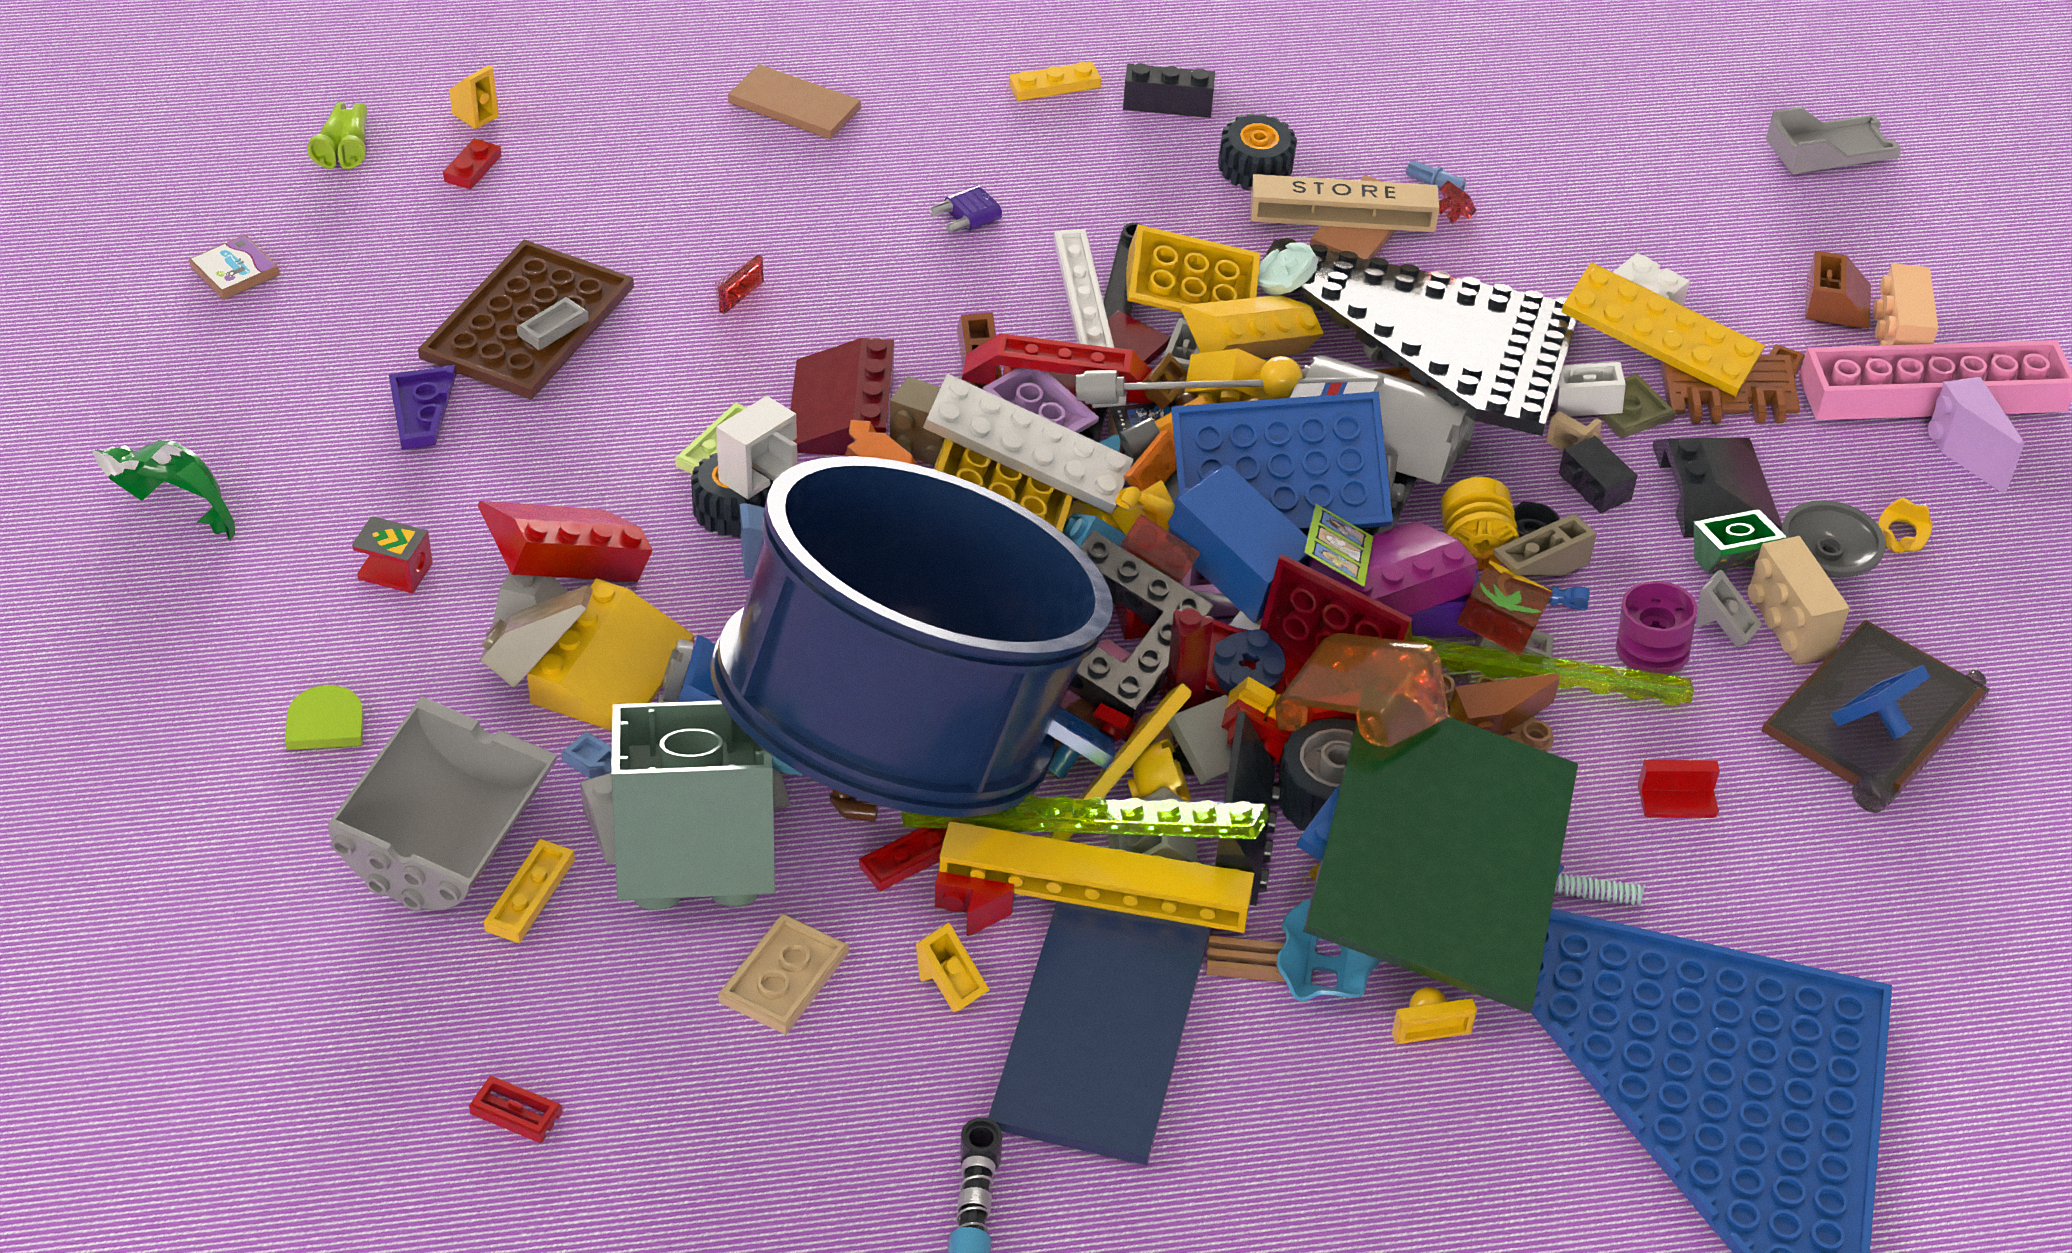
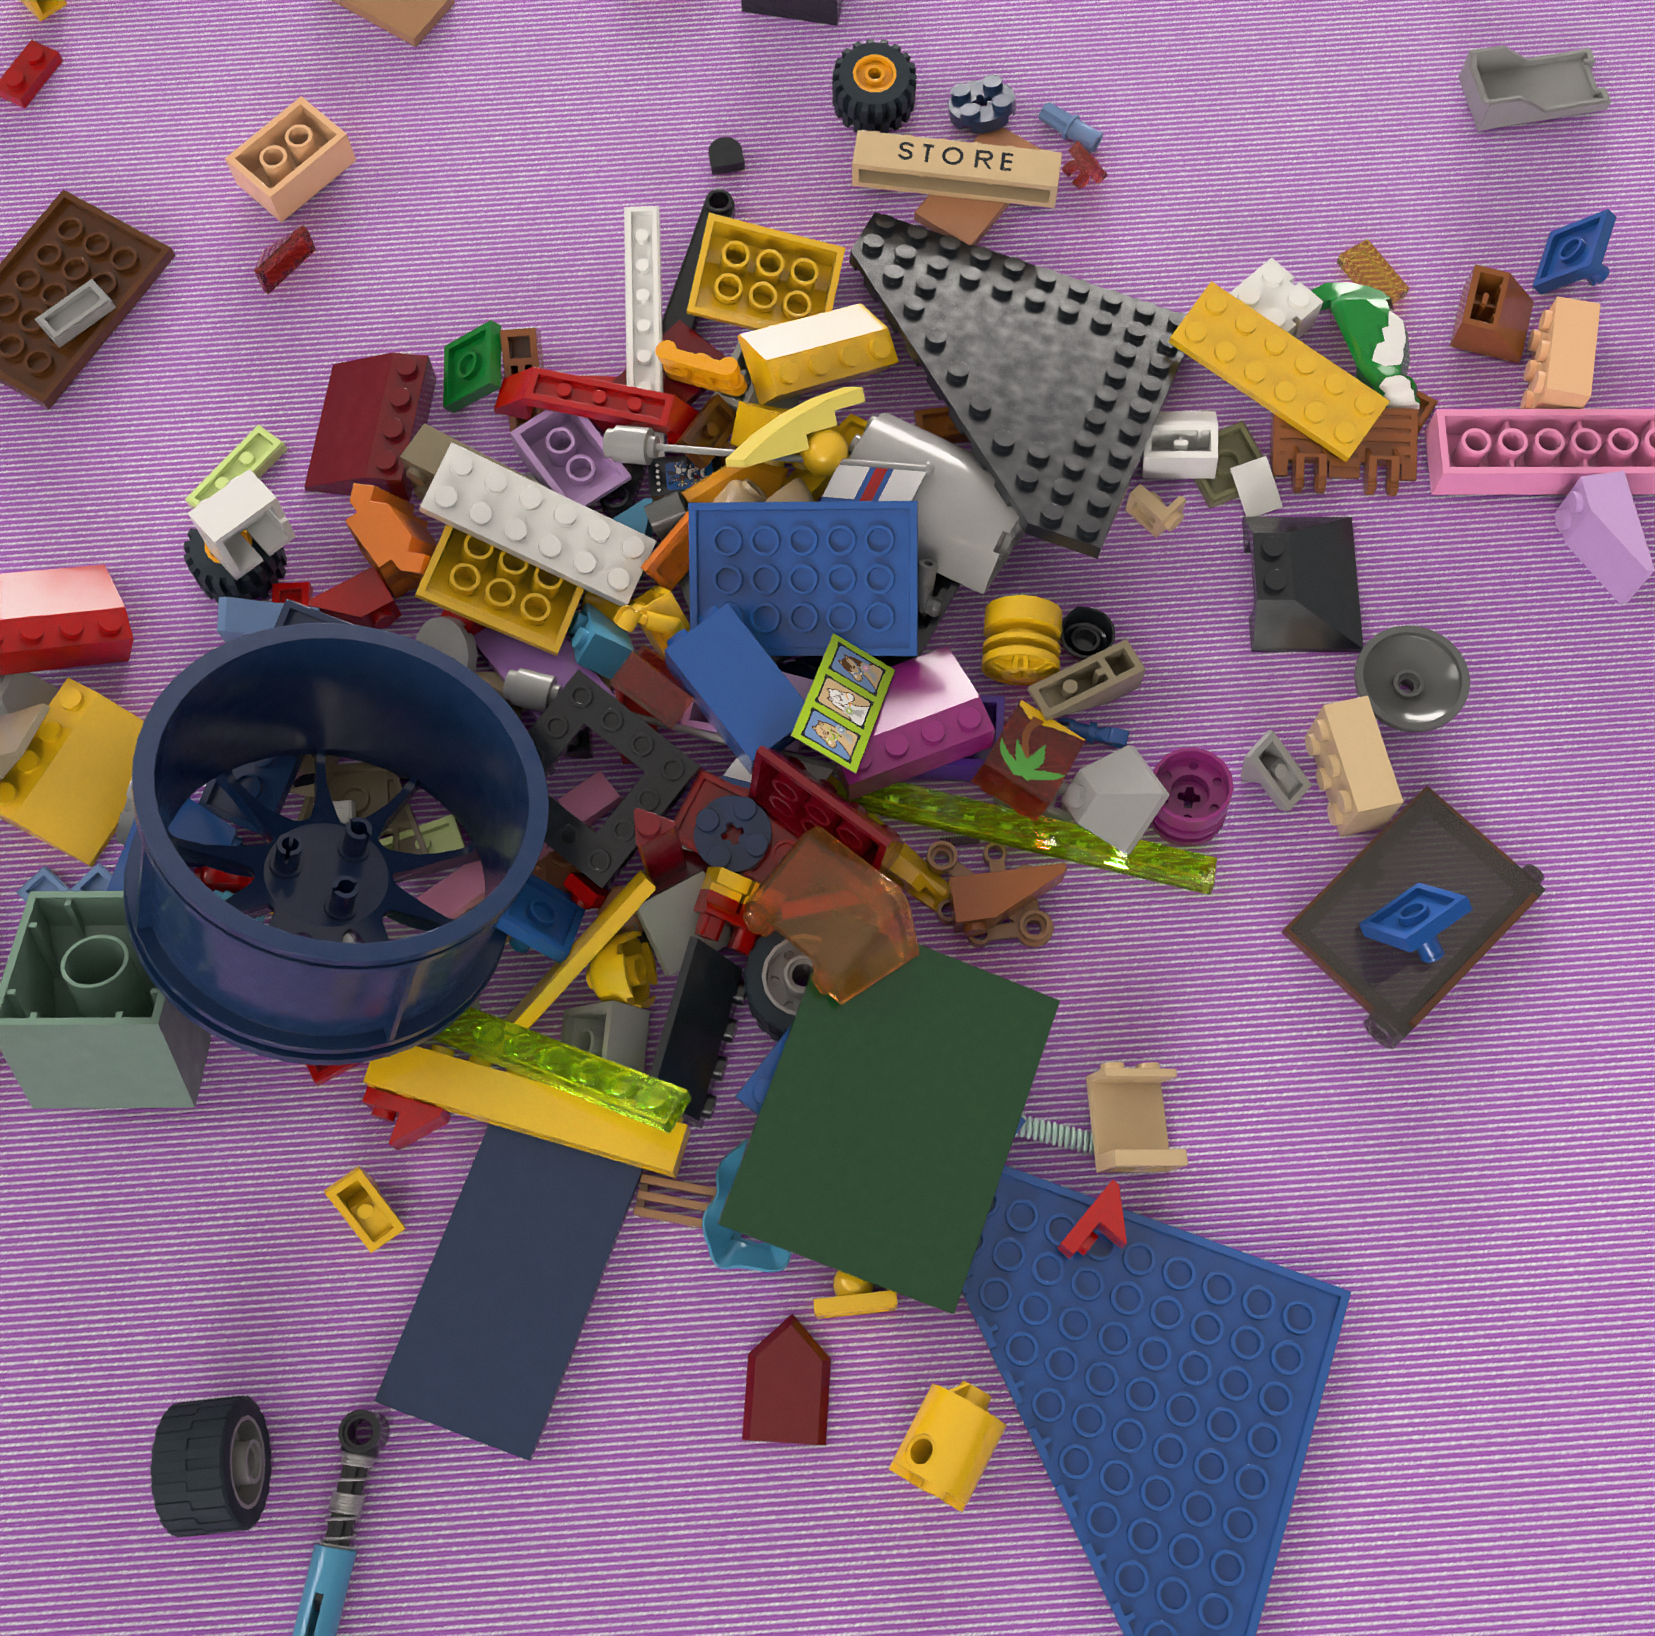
camera: 10 degrees right, 25 degrees up
tan tile [718,913,849,1035] -> none
dark purple piece [930,185,1002,234] -> none
light aqua tile [1258,242,1318,295] -> none
black brick [1559,436,1638,514] -> none
red panel [1638,760,1720,818] -> none
green slope [1694,509,1787,573] -> none
yellow piece [1878,498,1933,553] -> none
none -> black wheel [150,1395,271,1538]
none -> light nougat brick [225,96,356,223]
none -> green plate [443,320,502,413]
none -> light orange plate [655,340,748,396]
none -> black tile [708,137,745,175]
none -> light yellow slope [725,387,865,467]
none -> dark red tile [742,1314,831,1446]
none -> yellow cylinder [888,1380,1007,1512]
none -> plate [948,75,1016,134]
none -> red slope [1057,1179,1127,1259]
none -> light grey slope [1061,745,1170,854]
none -> tan panel [1086,1062,1188,1173]
none -> white sticker [1230,456,1283,517]
none -> green animal [1311,282,1421,409]
none -> clear yellow tile [1337,239,1410,304]
none -> blue tile [1532,209,1617,295]

